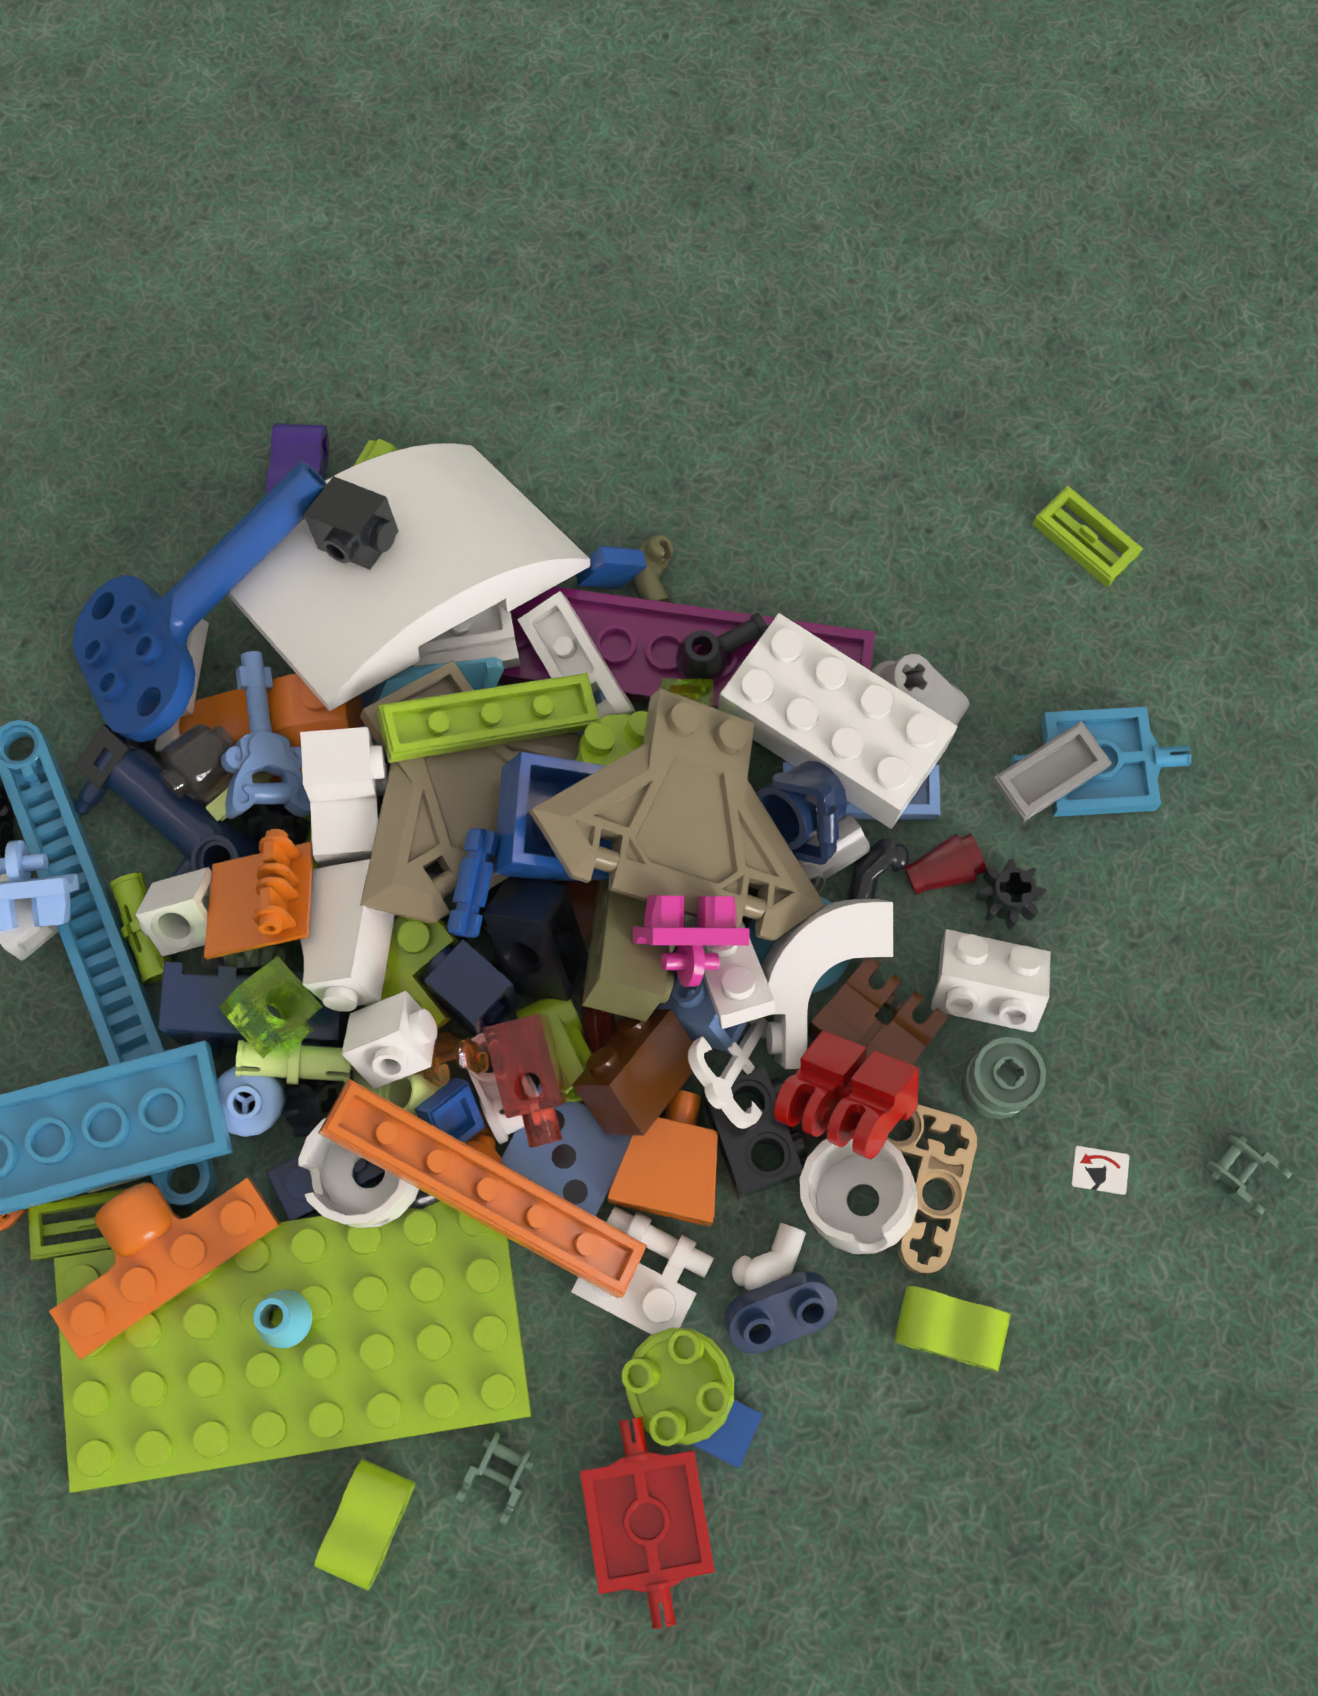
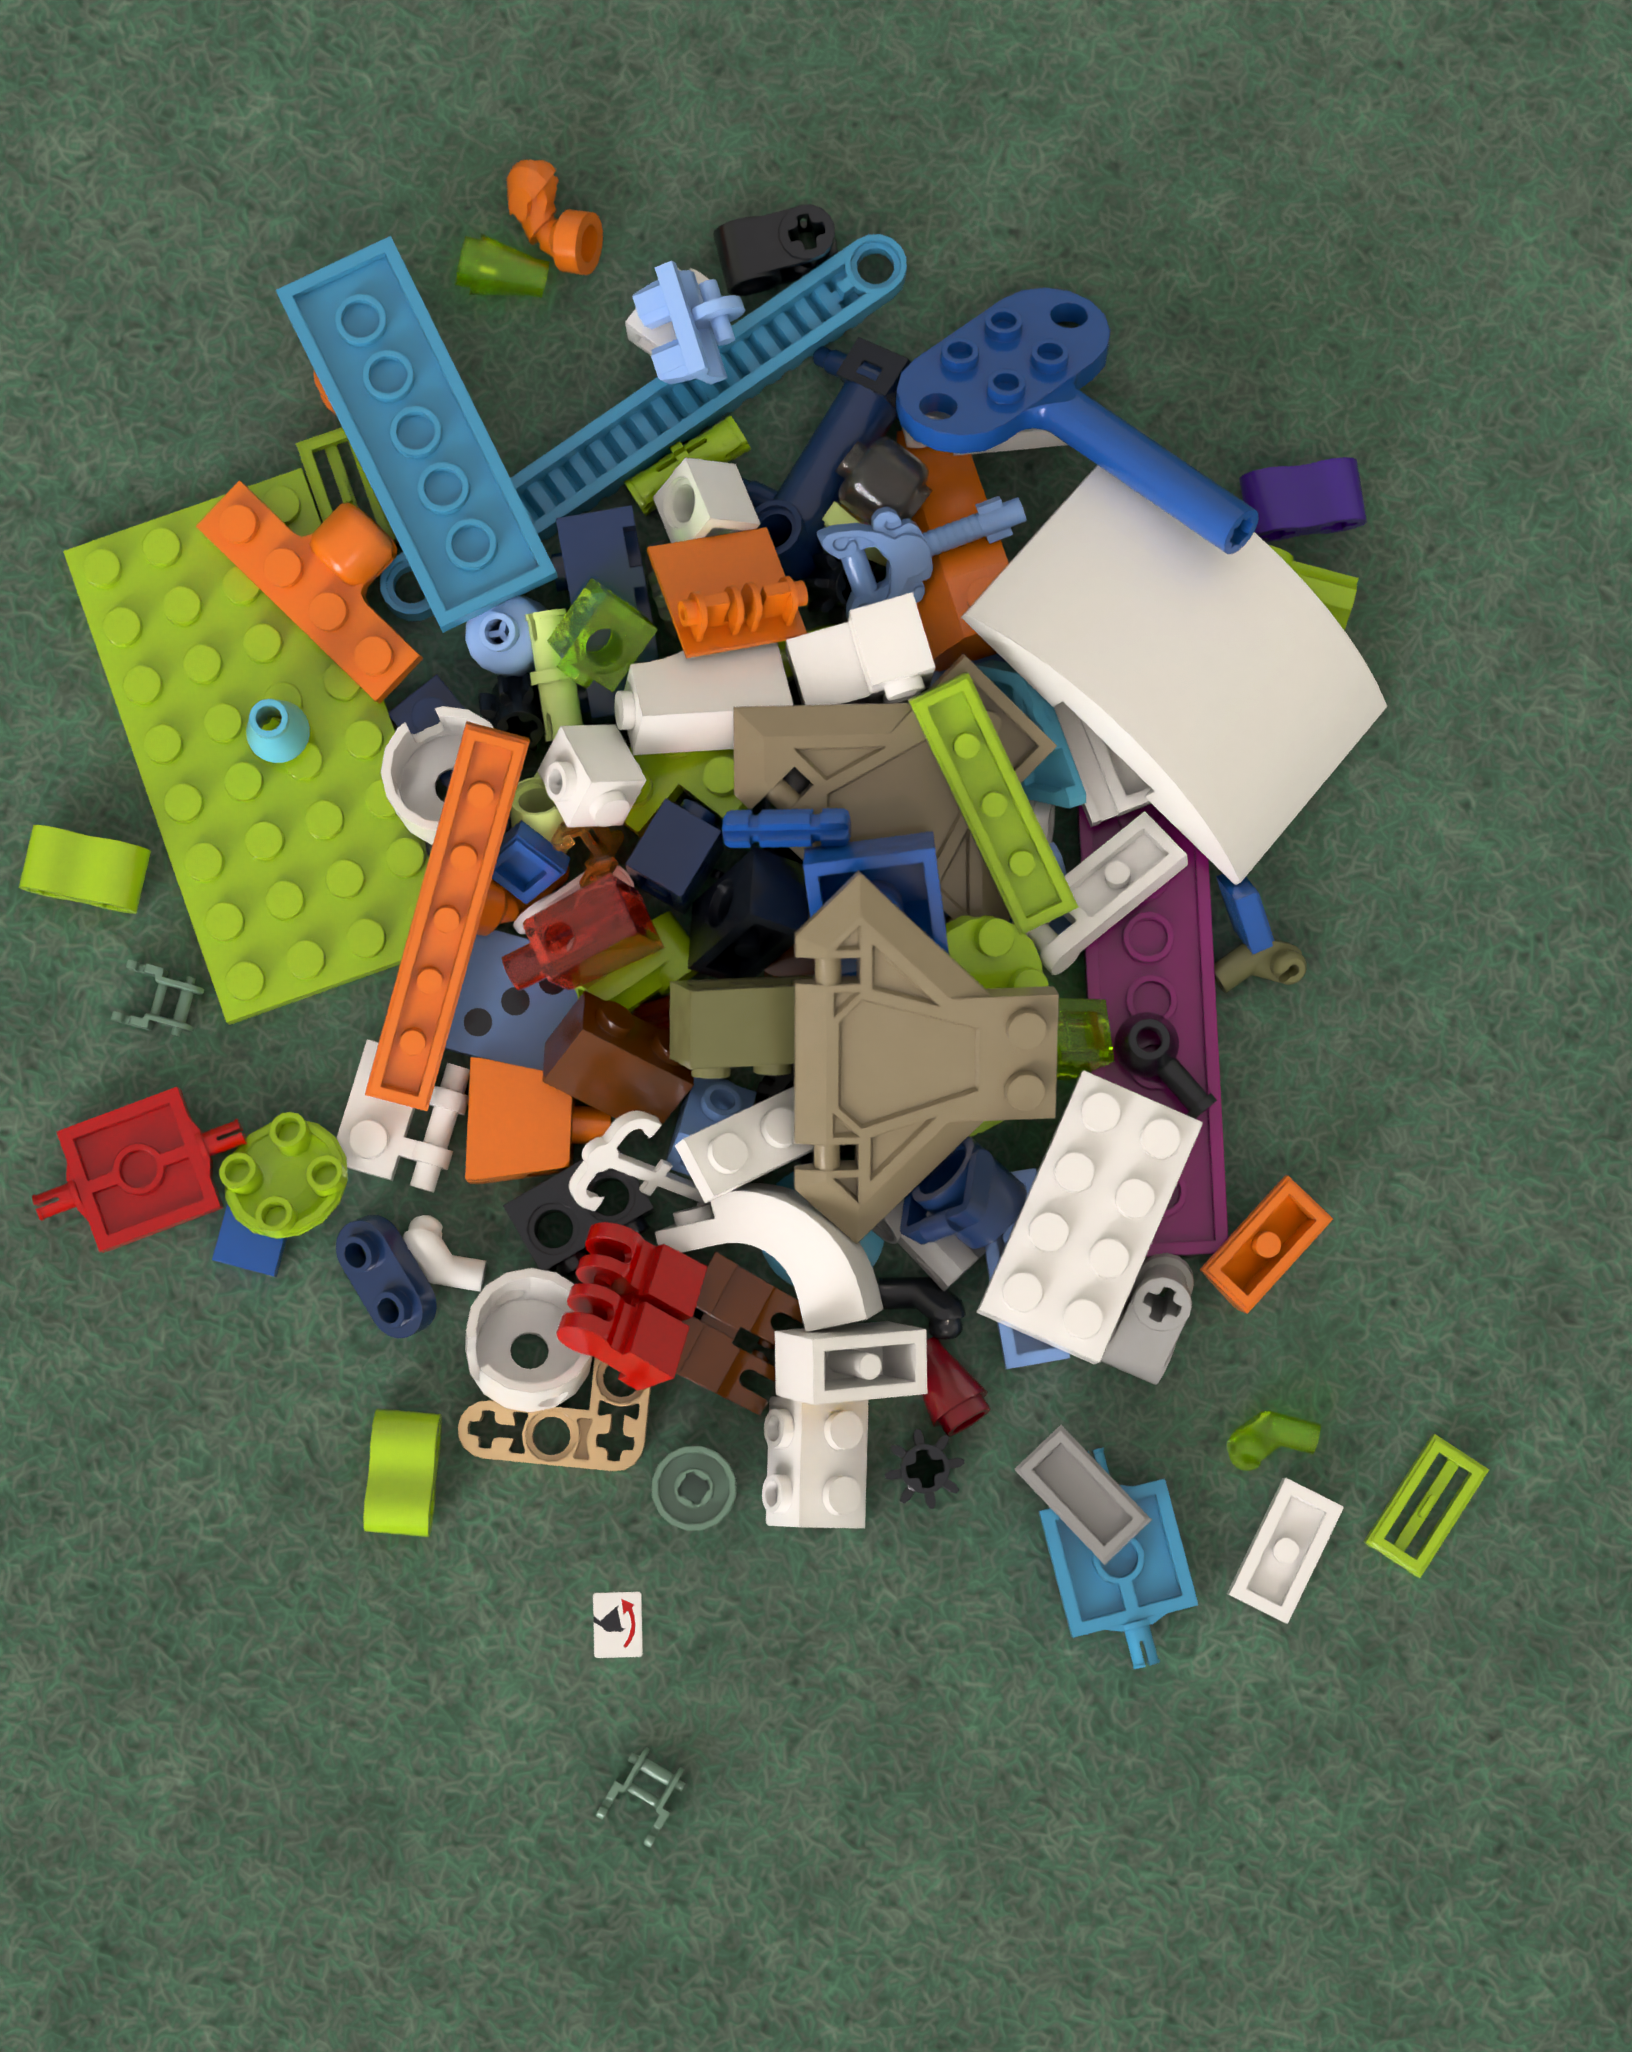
camera: 80 degrees right, 10 degrees up
black brick [304,476,399,570] -> none
dark pink hips [632,895,749,987] -> none
none -> white brick [775,1321,927,1405]
none -> orange slope [1199,1175,1333,1314]
none -> clear neon green arm [1226,1410,1321,1471]
none -> white plate [1227,1478,1344,1624]

